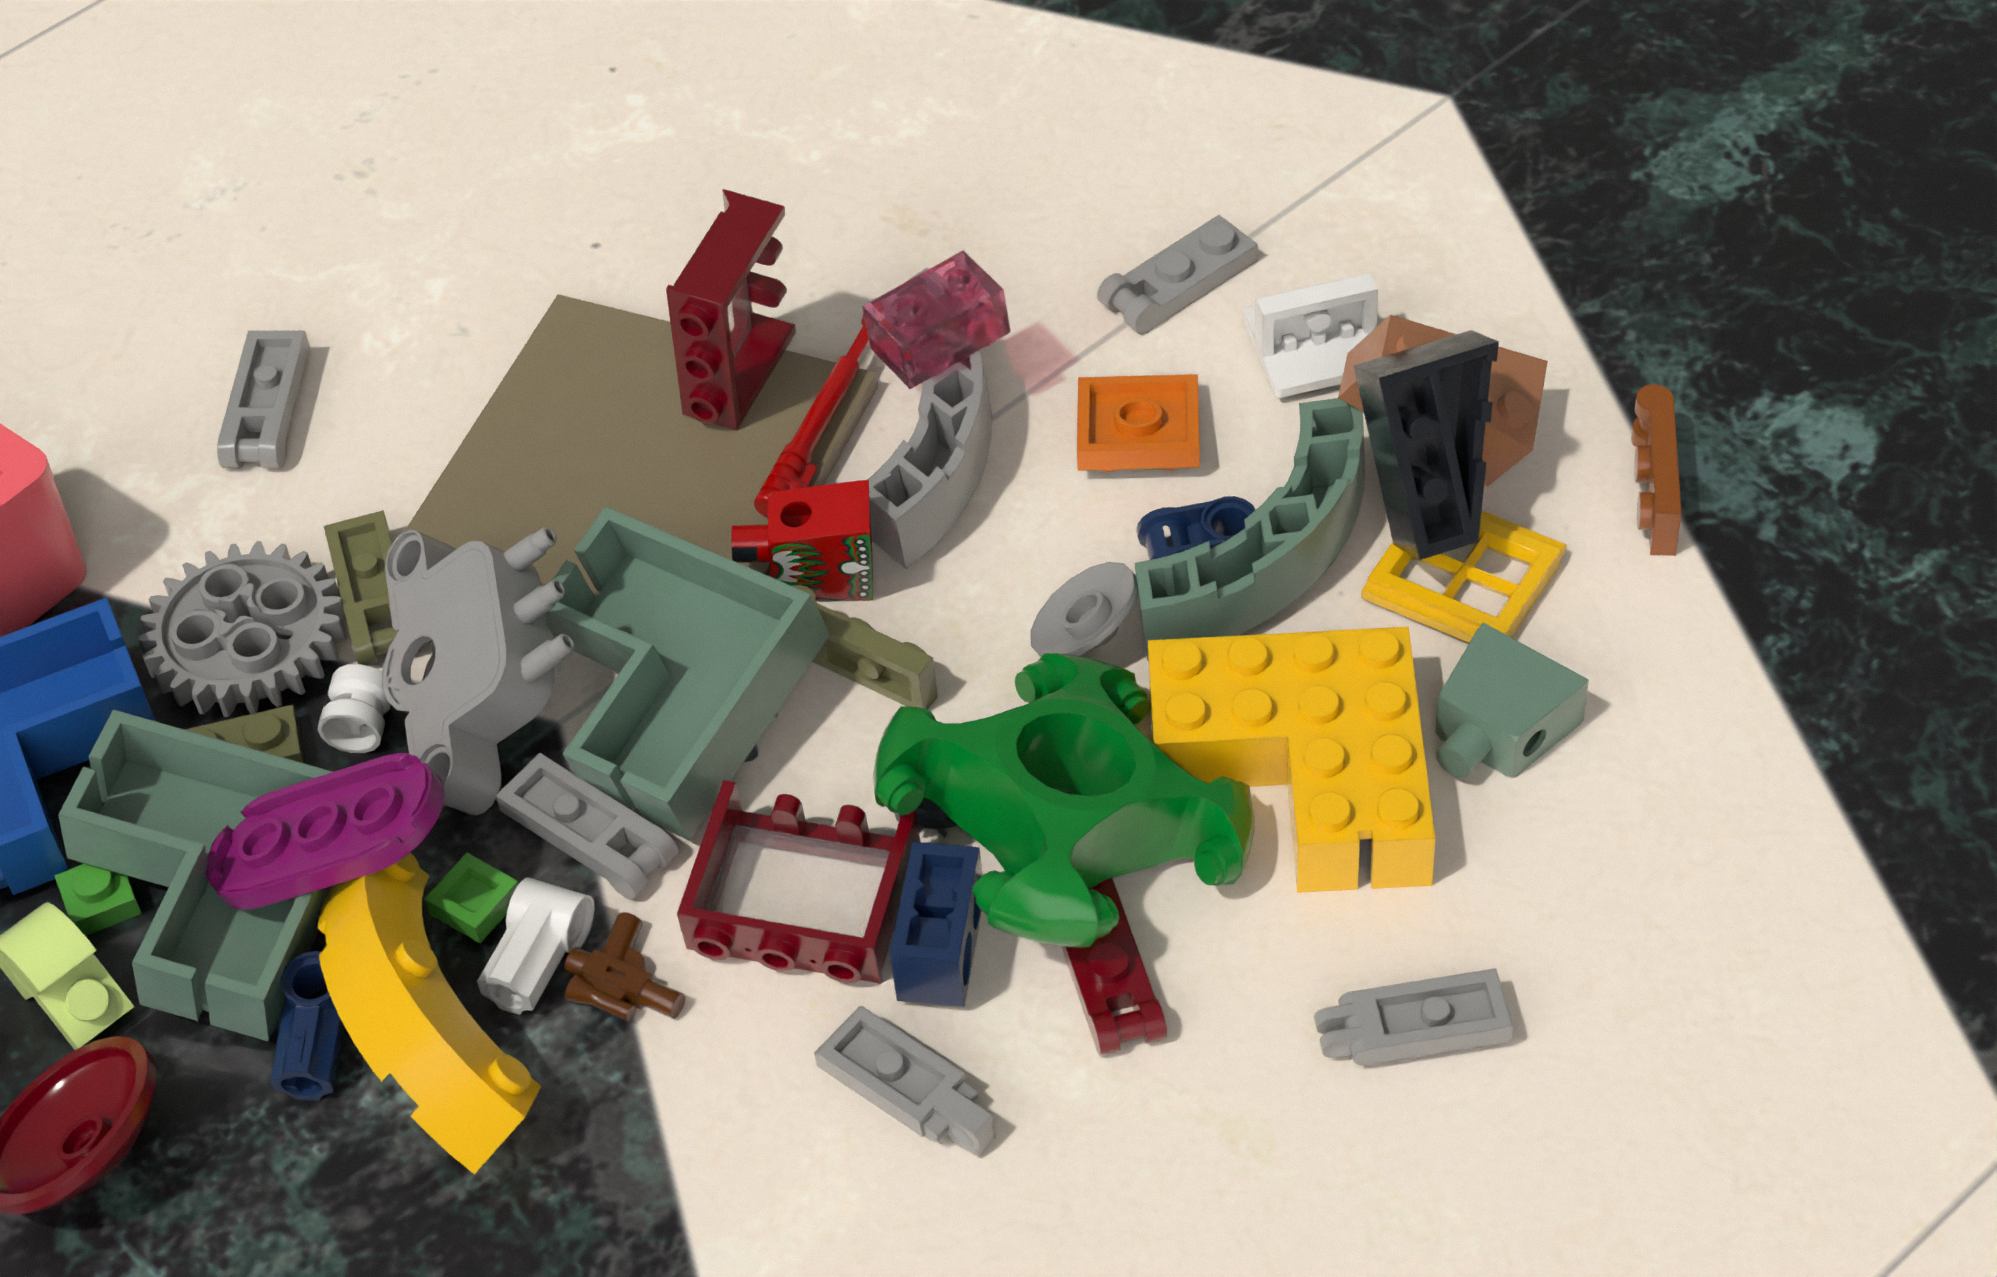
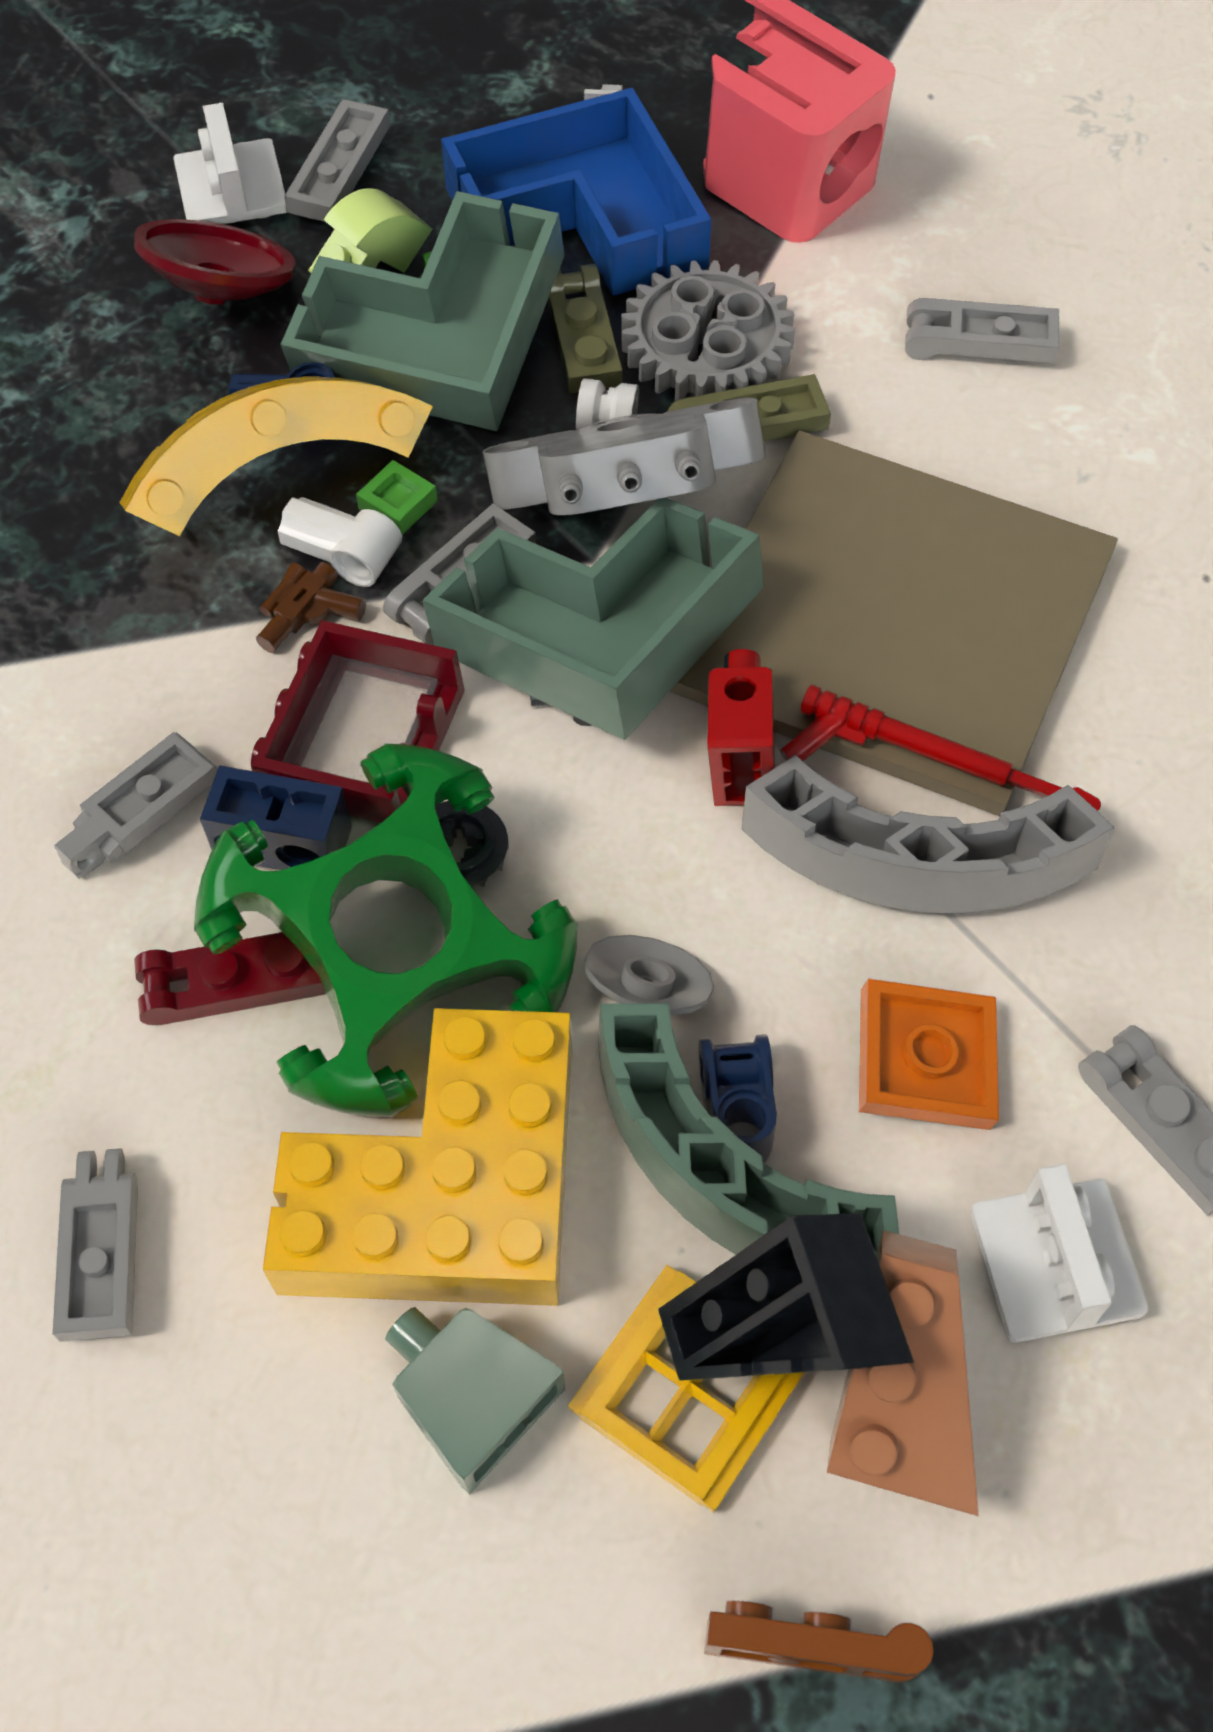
camera: 90 degrees right, 10 degrees up
magenta tile [205,753,444,910] -> none
dark red window [666,189,796,431] -> none
olive plate [793,585,938,709] -> none
clear pink brick [862,250,1011,389] -> none

